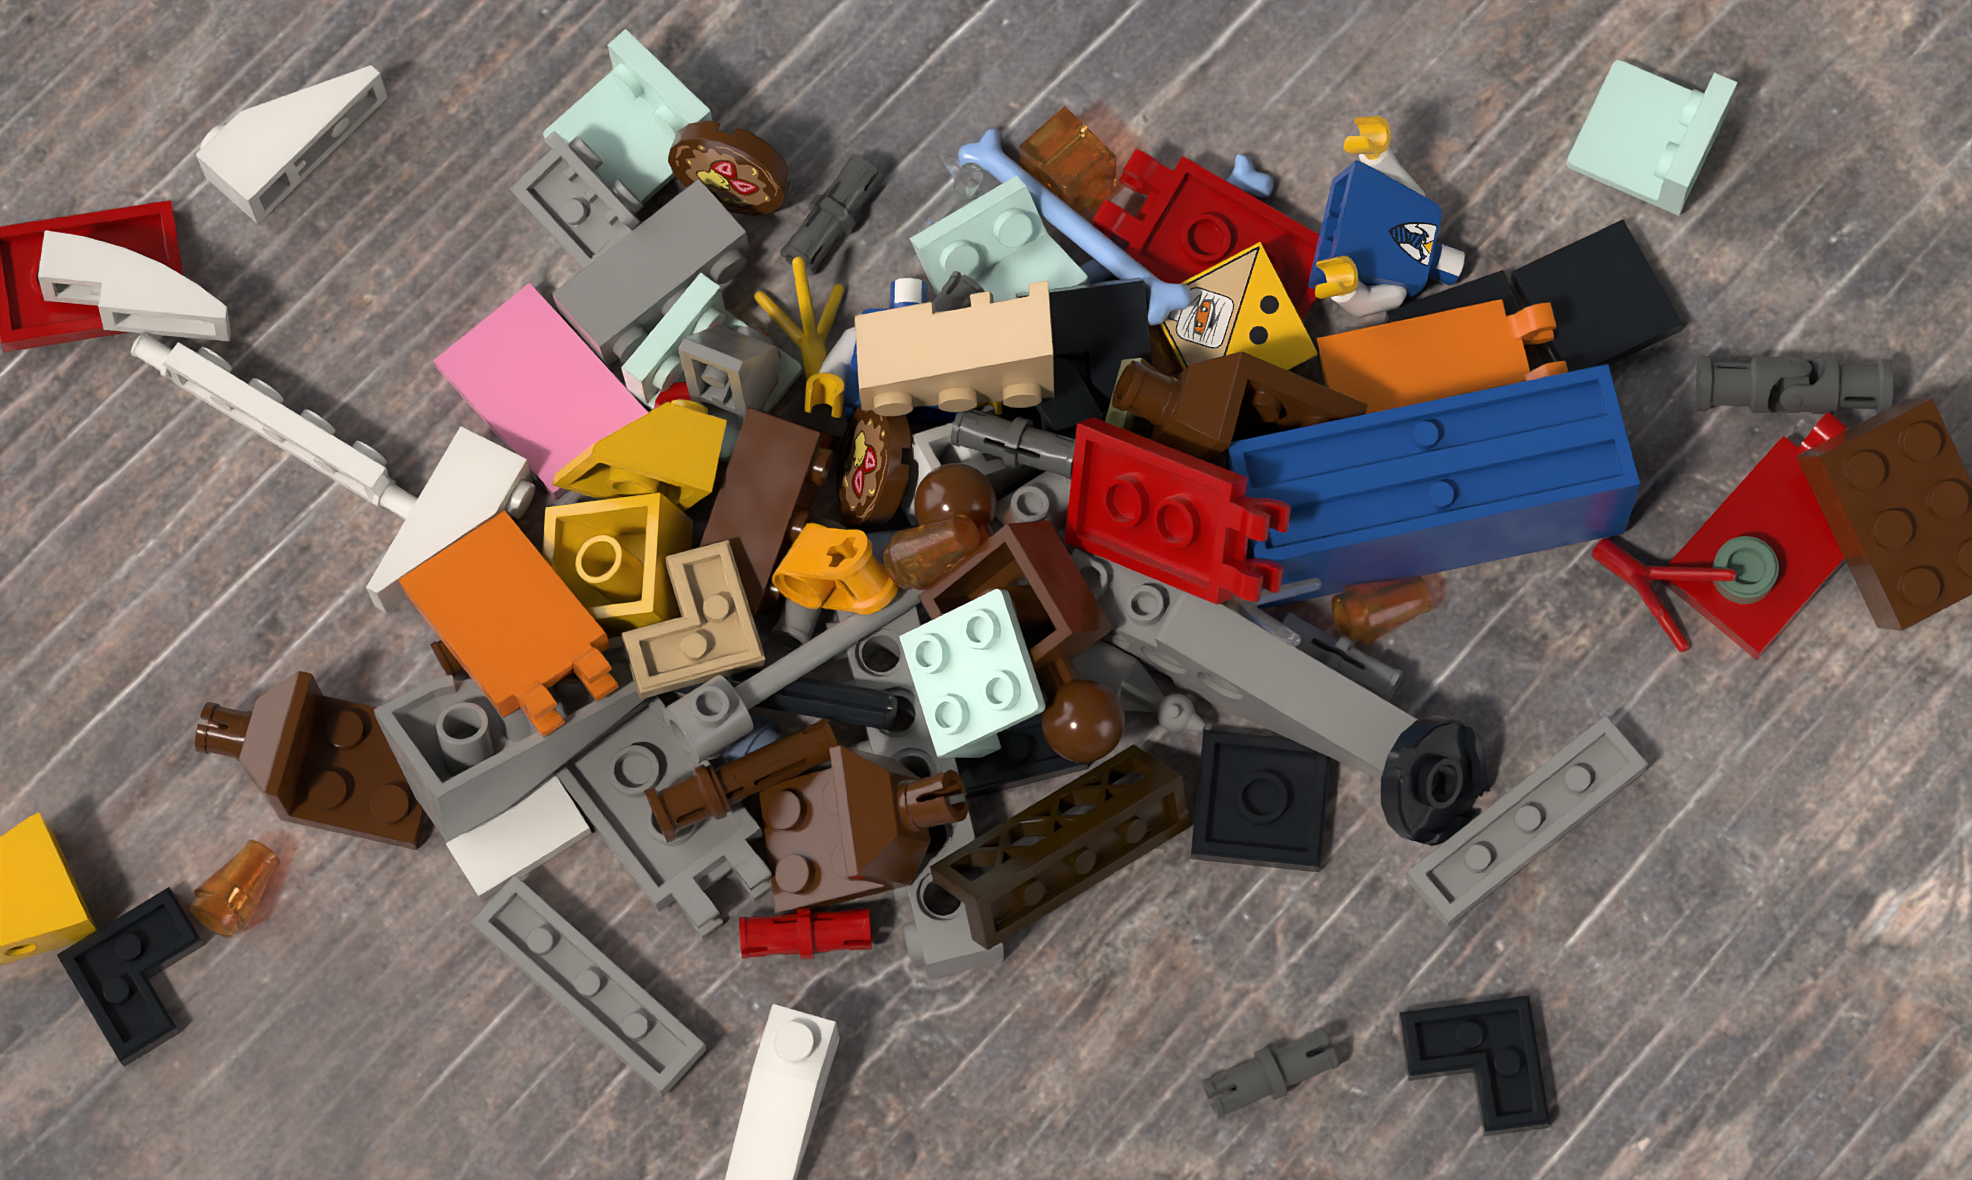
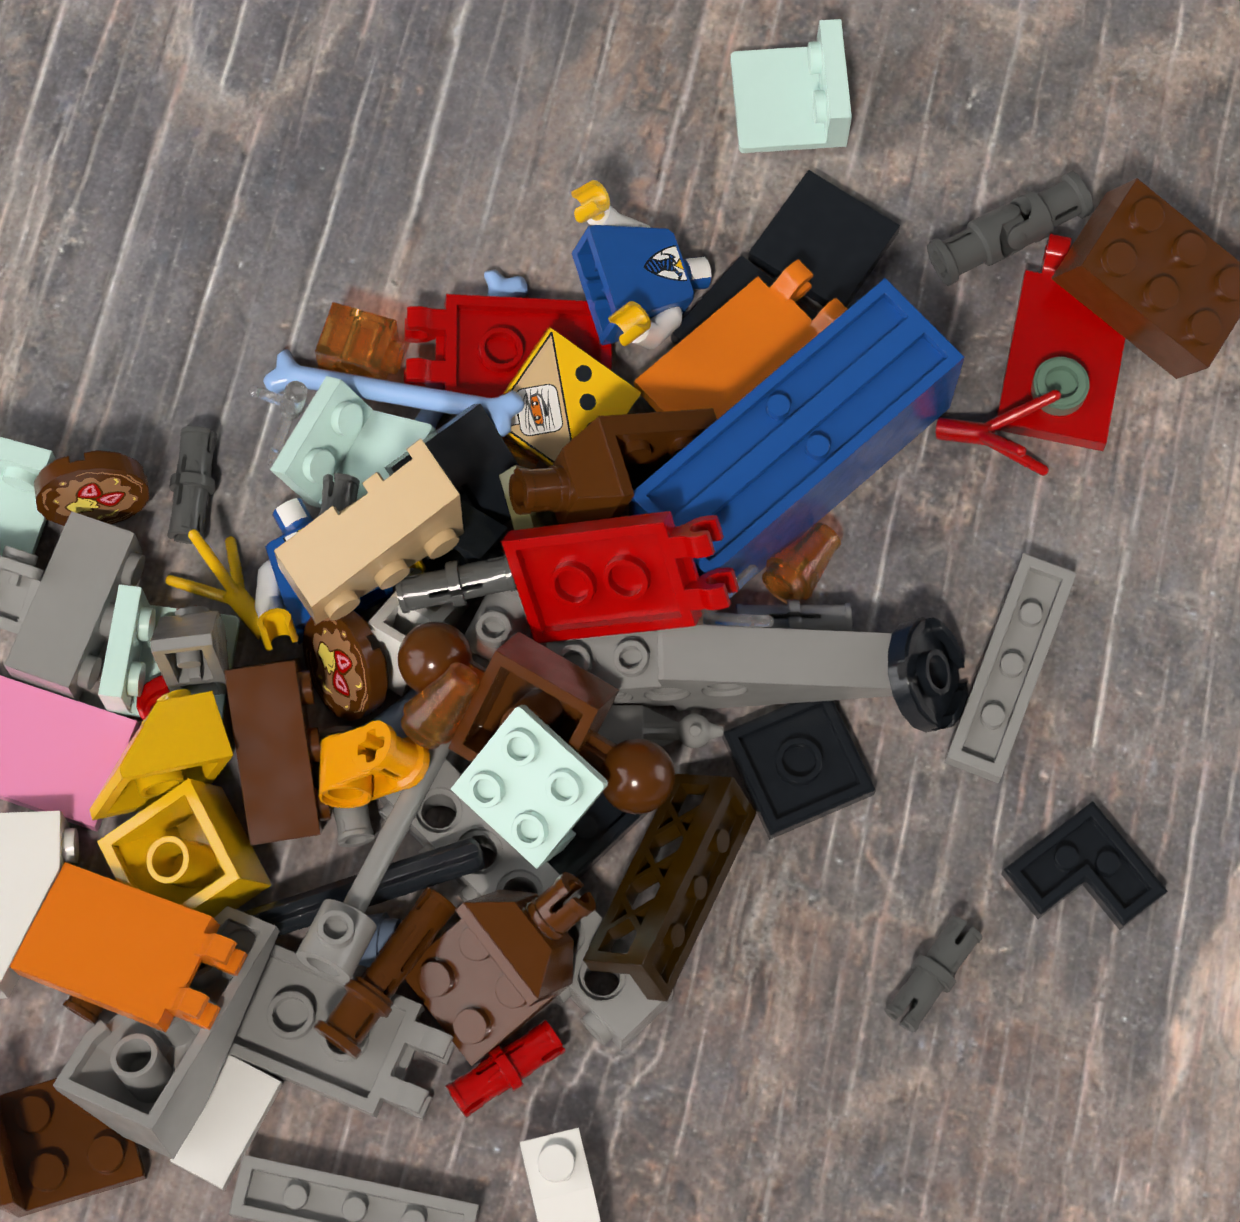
camera: 35 degrees left, 0 degrees up
tan tile [621,540,765,699] -> none

